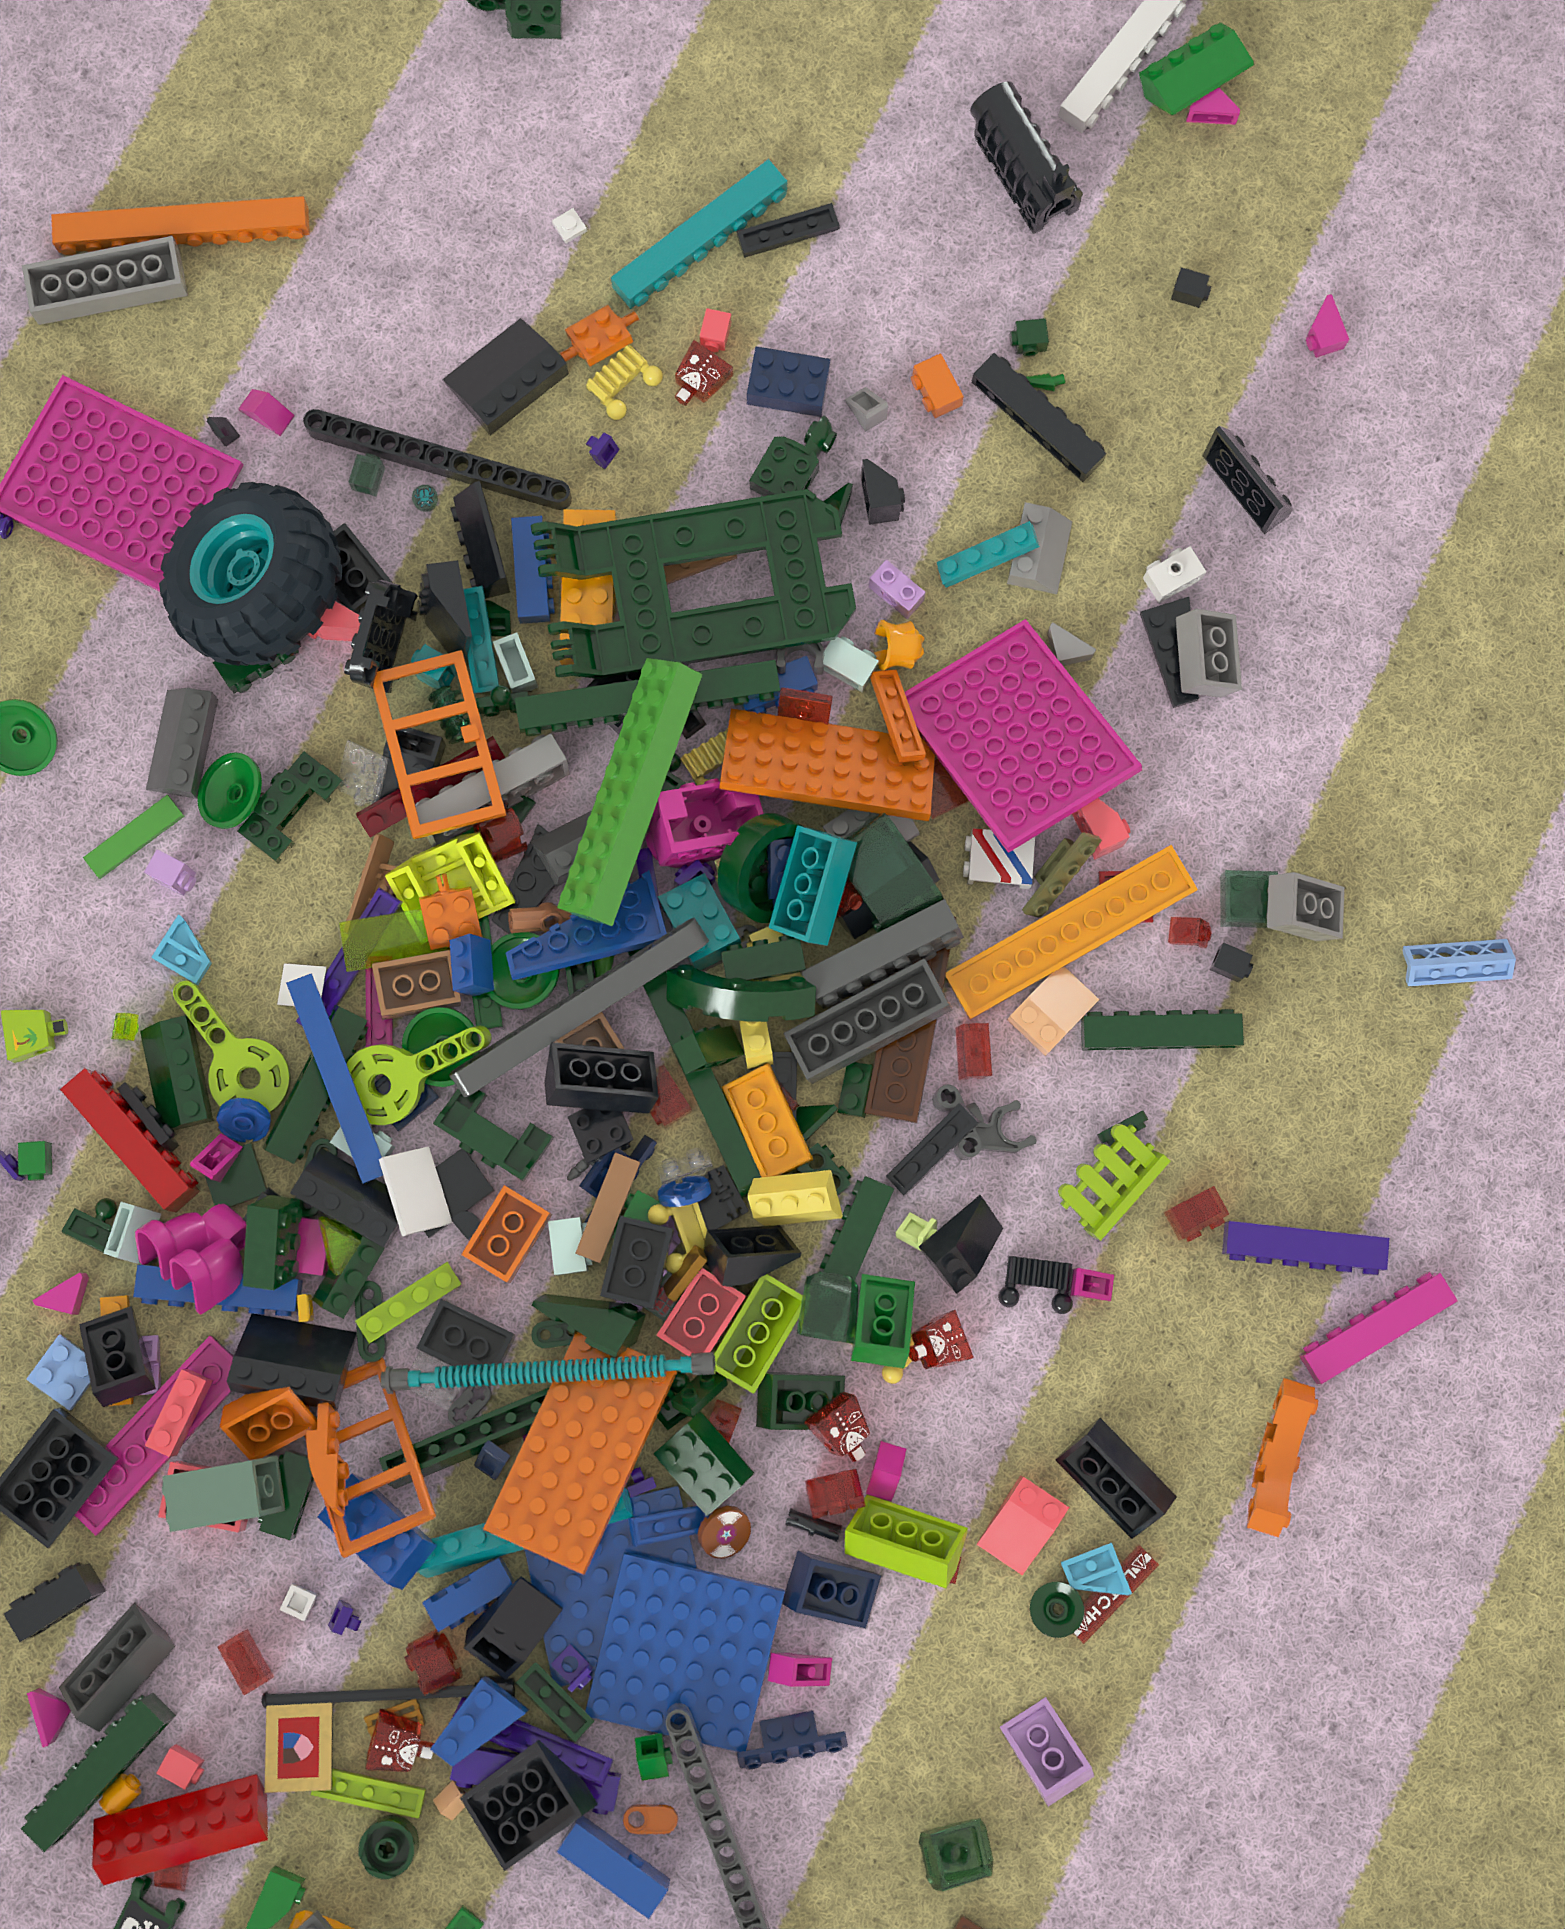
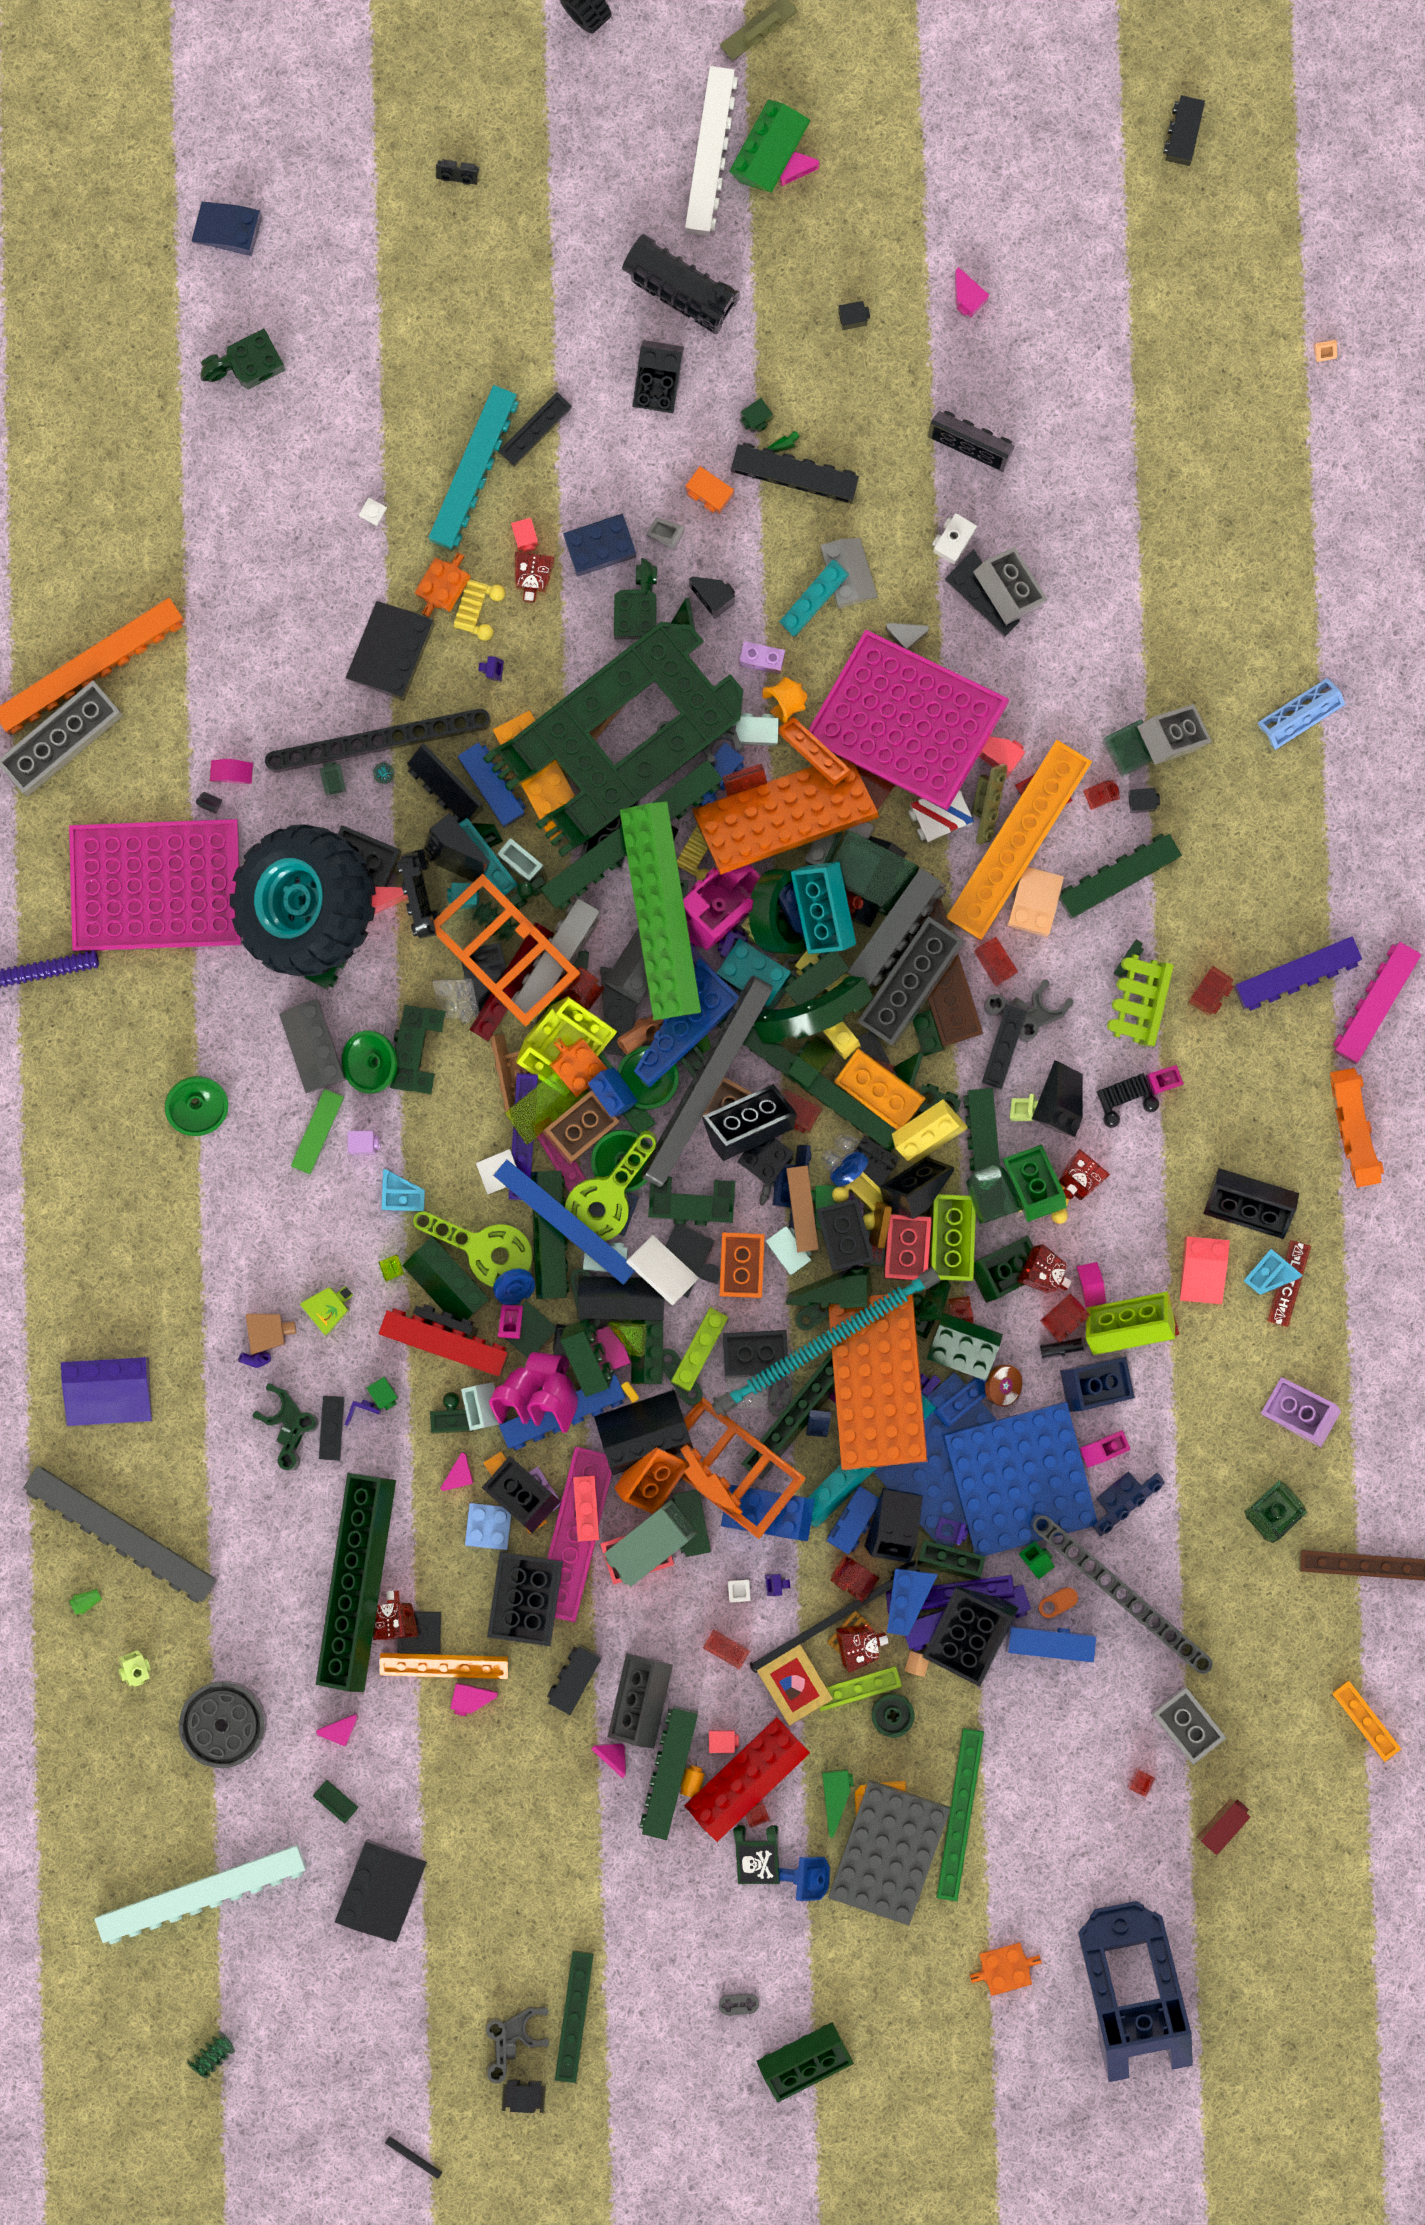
camera: 25 degrees left, 5 degrees up
dark green dish [1030,1581,1085,1638] -> none
none -> black slope [632,340,684,413]

